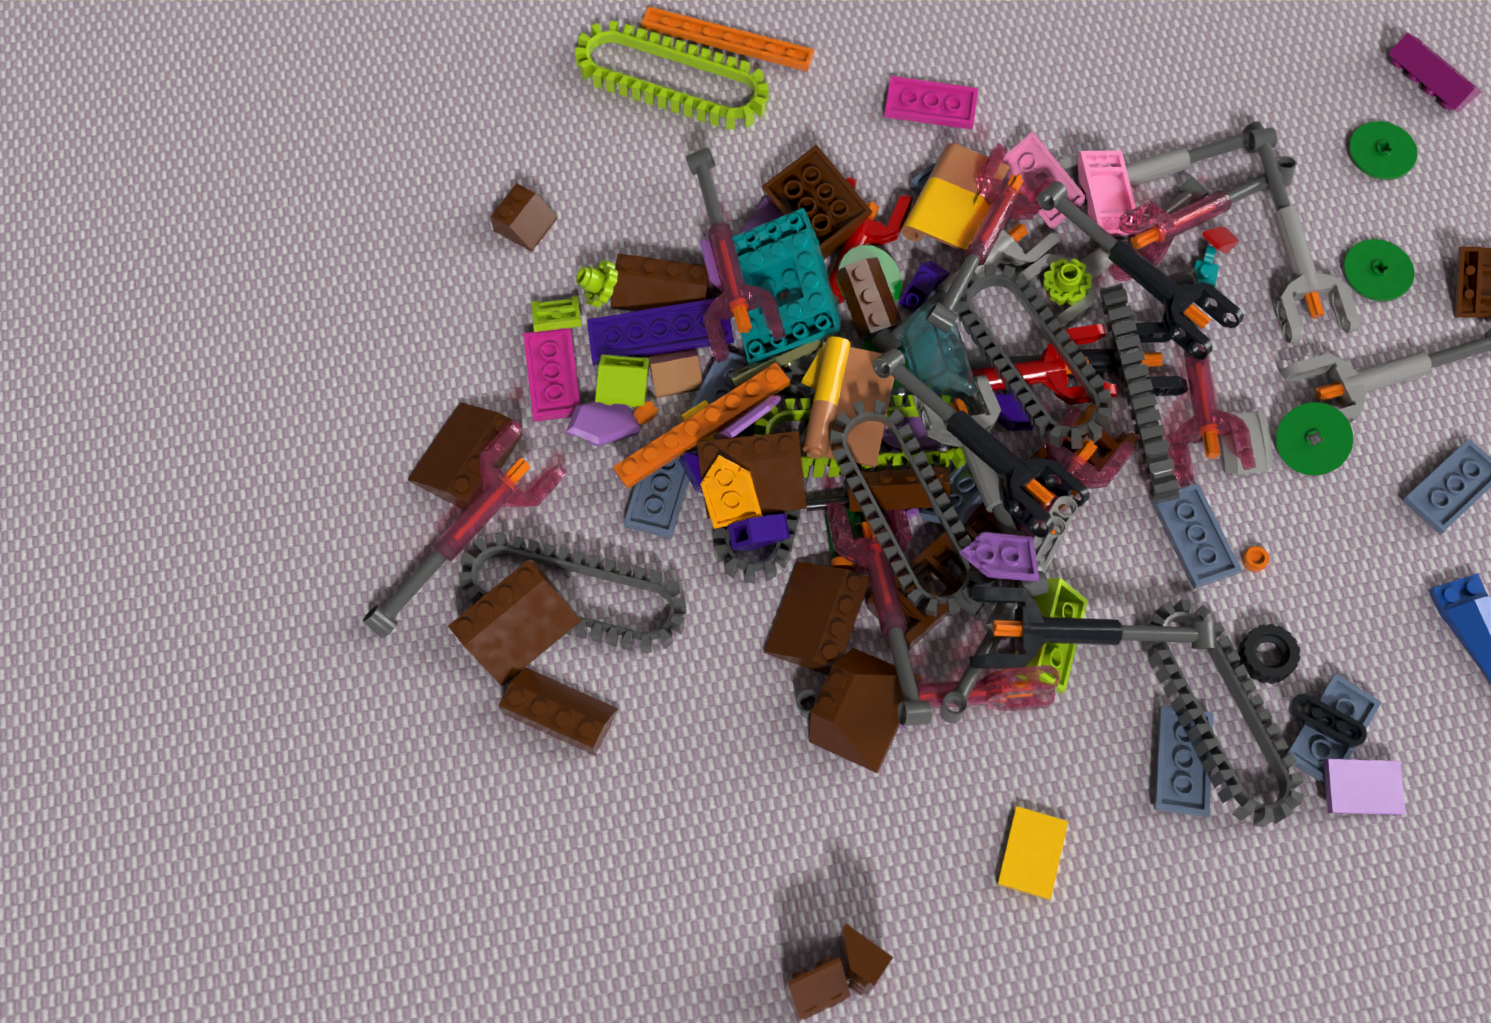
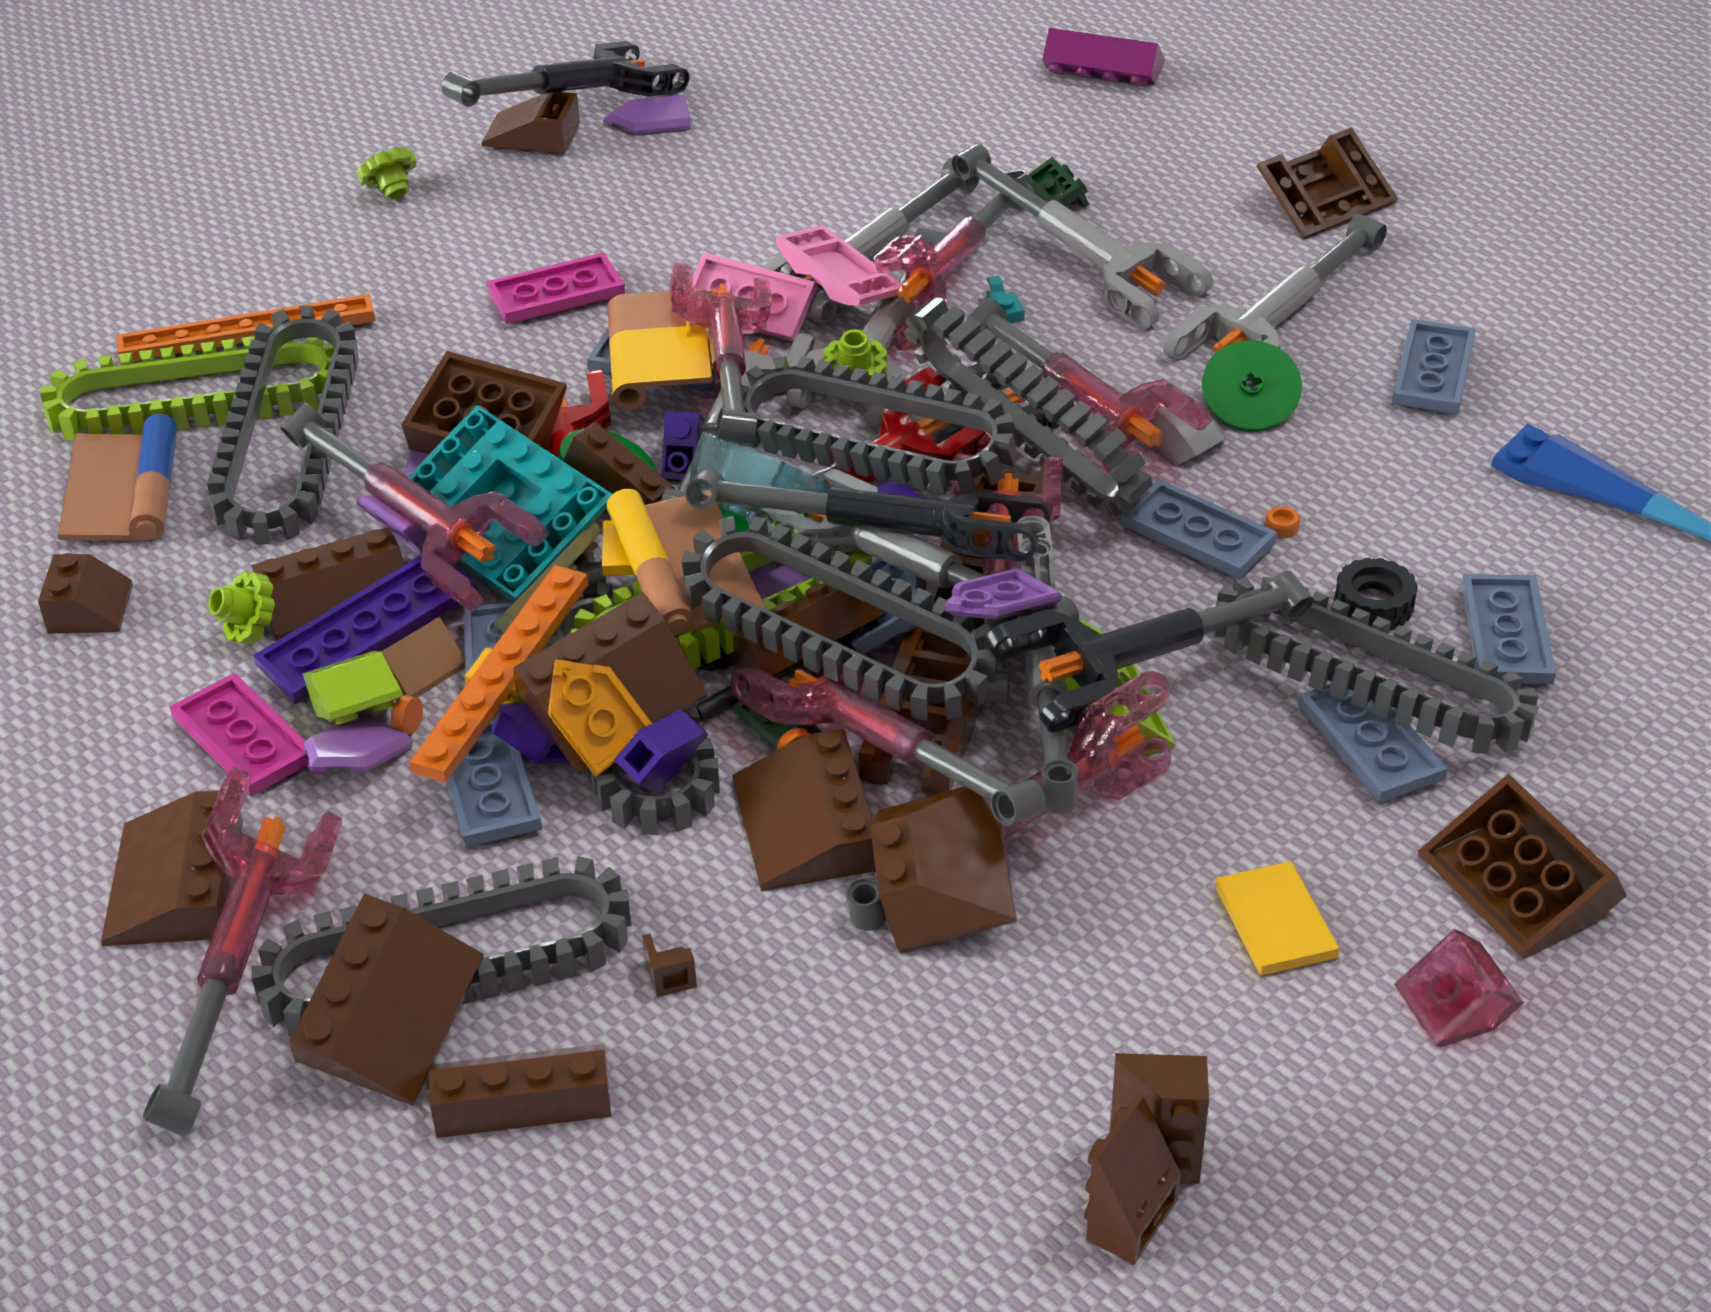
camera: 30 degrees left, 25 degrees down
lime plate [531,295,582,332] -> none
medium lavender tile [713,396,781,440] -> none
black piece [1037,181,1244,360] -> none
red slope [1202,226,1239,254] -> none
black plate [1288,694,1367,748] -> none
tile [1323,759,1406,815] -> none
green piece [1343,239,1414,302] -> none
green piece [1349,121,1418,180] -> none
none -> nougat door [58,414,178,541]
none -> dark grey piece [207,305,359,544]
none -> reddish brown panel [642,933,697,997]
none -> dark green bracket [1027,157,1090,208]
none -> clear pink slope [1394,929,1524,1048]
none -> reddish brown slope [1417,774,1627,959]

